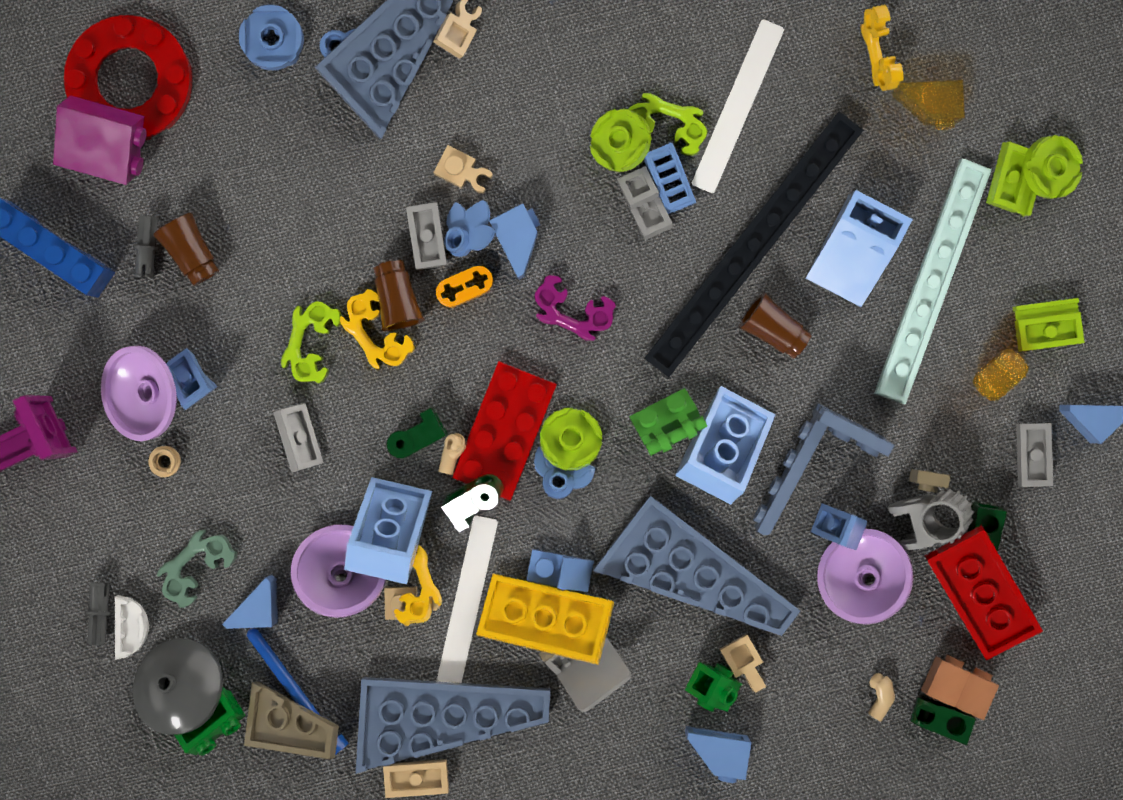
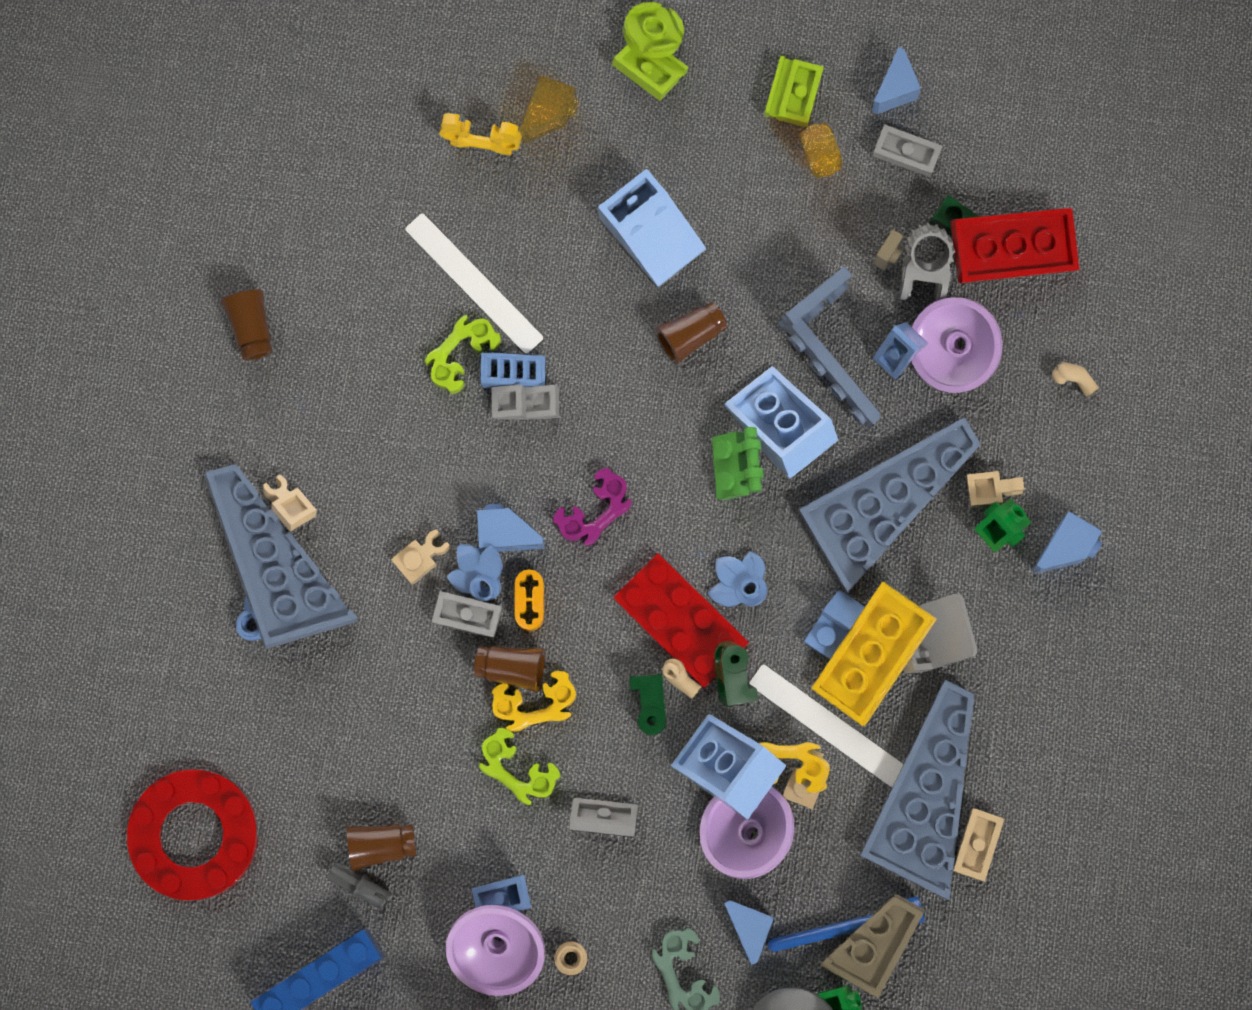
camera: 60 degrees left, 10 degrees down
magenta brick [53,95,147,185] -> none
medium blue plate [239,5,304,70] -> none
lime tile [540,408,602,470] -> none
lime tile [590,108,651,172] -> none
black plate [643,111,864,378] -> none
light aqua tile [874,158,992,404] -> none
dark green leg [909,697,976,746] -> none
nougat brick [921,655,999,720] -> none

